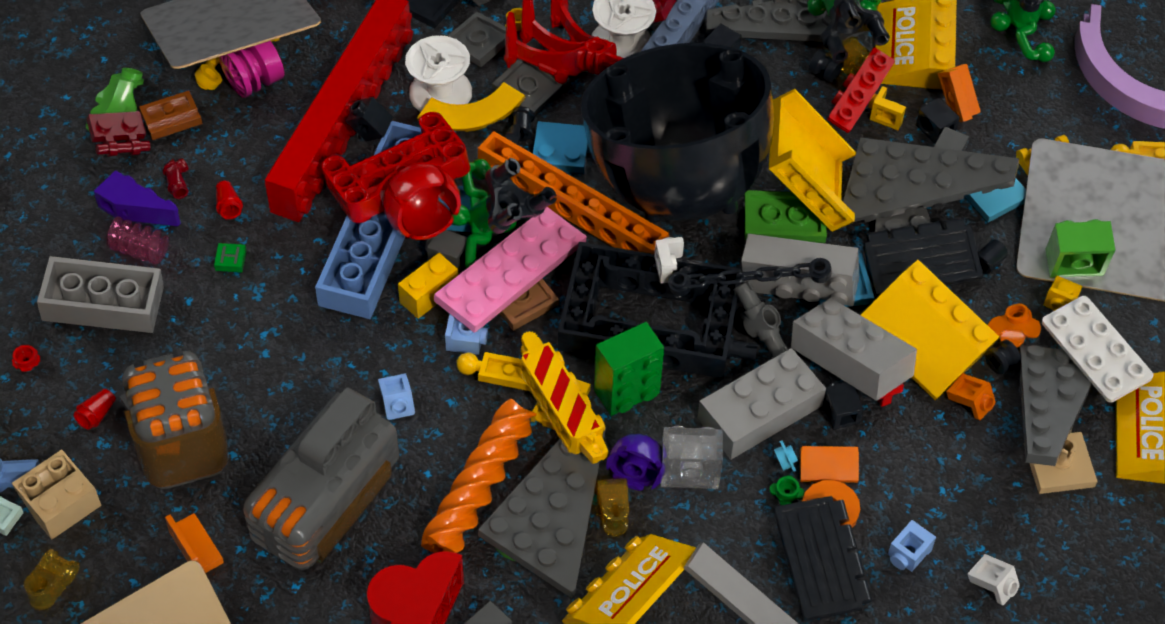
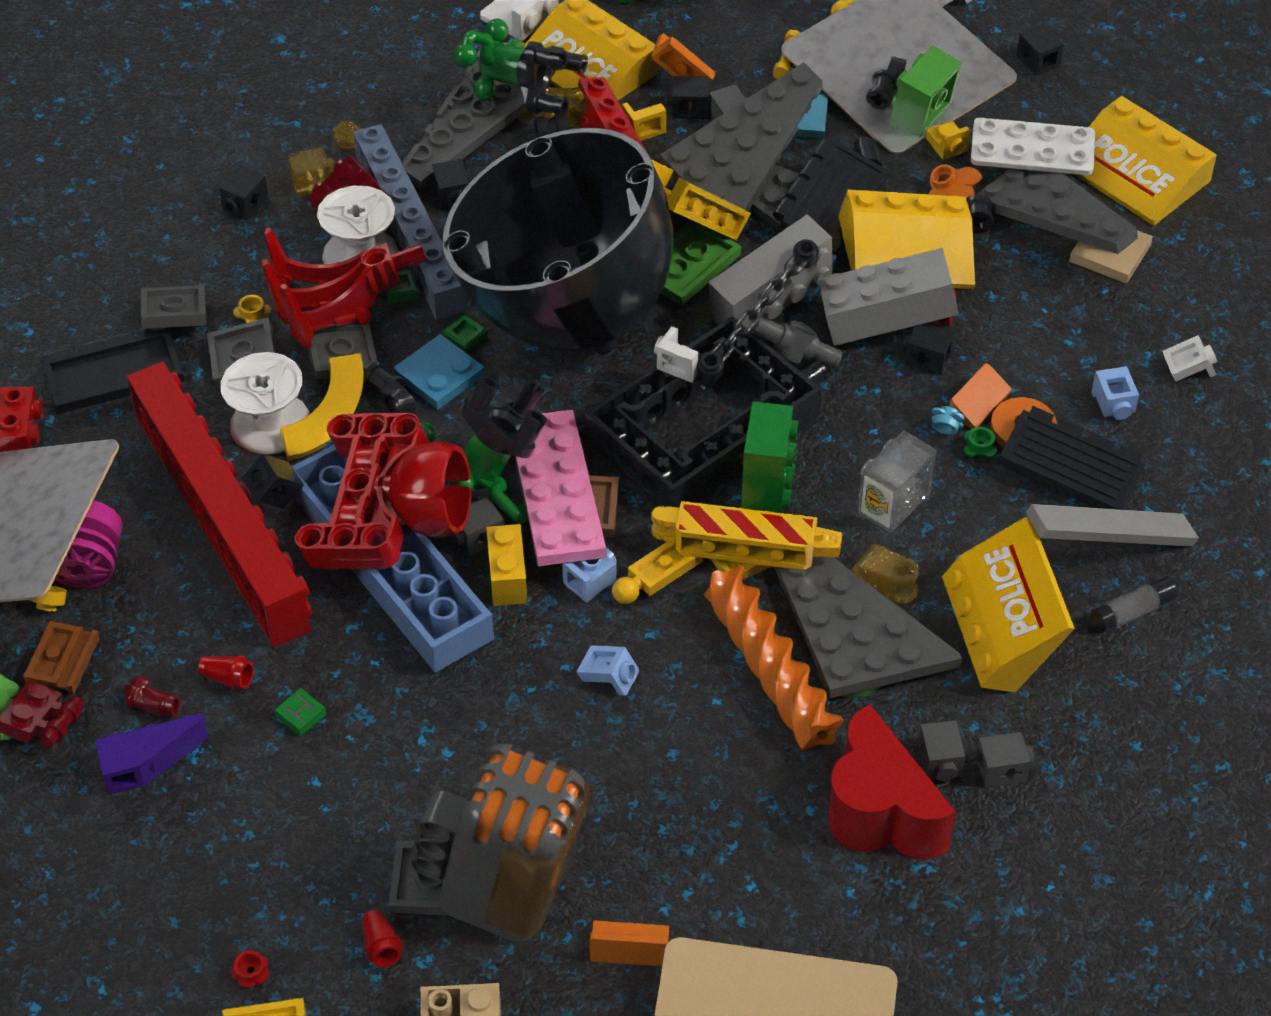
camera: 50 degrees left, 5 degrees down
light grey brick [37,256,164,333] -> none
clear pink piece [107,216,169,265] -> none
dark grey piece [243,387,400,570] -> none
orange brick [478,131,669,254] -> none
dark purple cylinder [606,434,666,490] -> none
light grey brick [697,348,826,460] -> none
orange bracket [946,373,996,420] -> none
none -> black connector [866,56,907,109]

